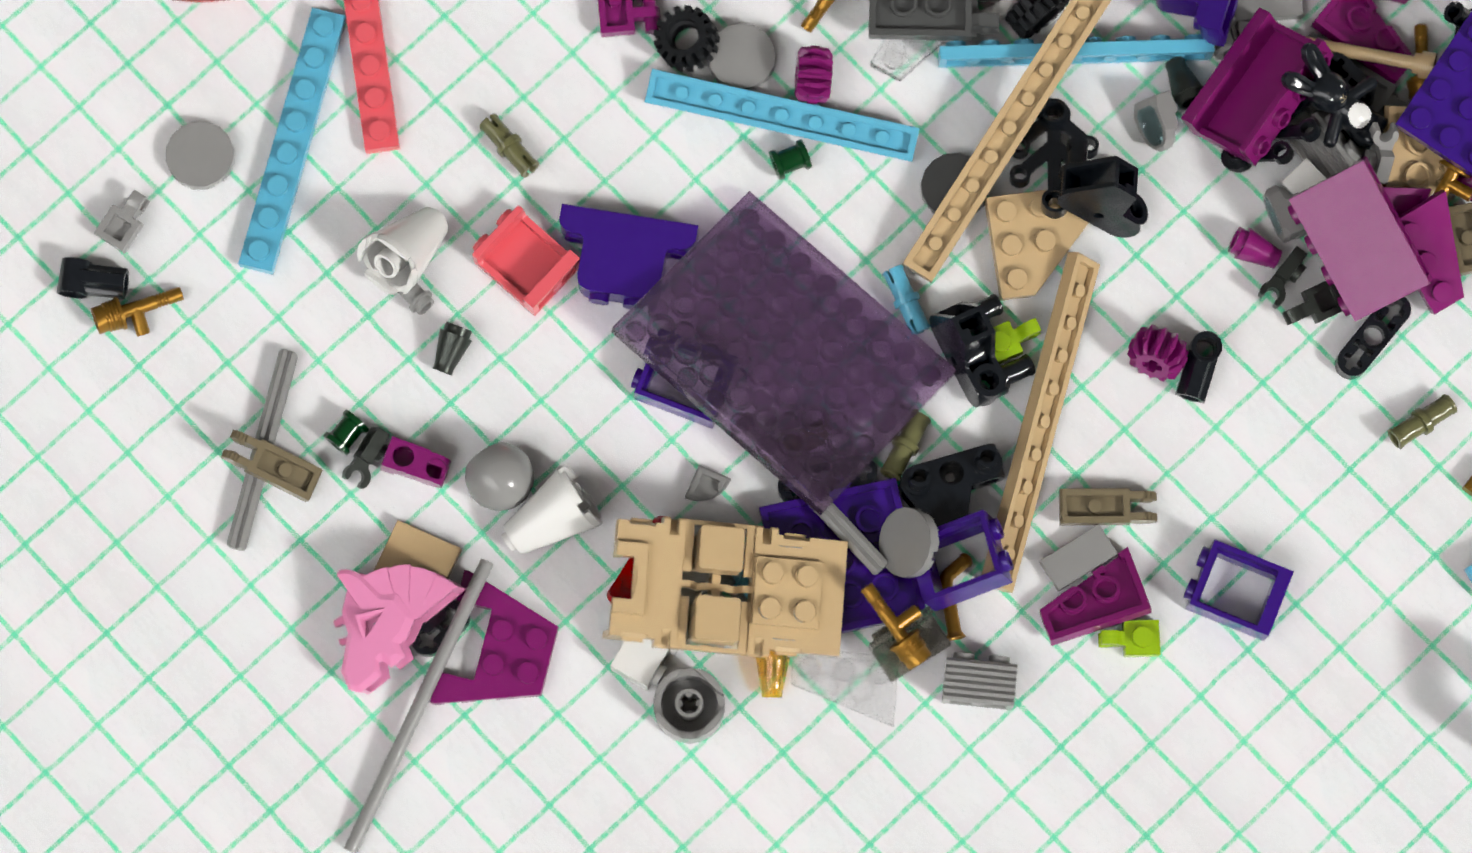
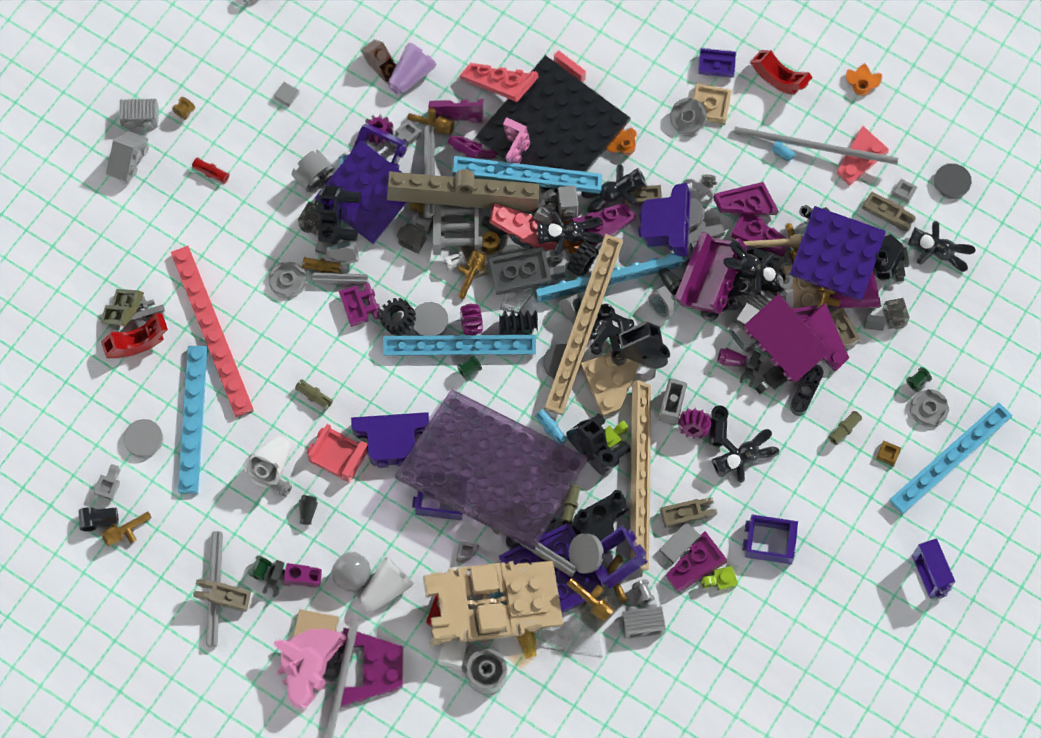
camera: 15 degrees left, 10 degrees down
none -> black piece [499,310,538,334]
none -> light grey rock [558,294,583,324]
none -> light grey bush [632,579,655,605]
none -> light grey brick [659,378,687,425]
none -> black animal [711,429,780,483]

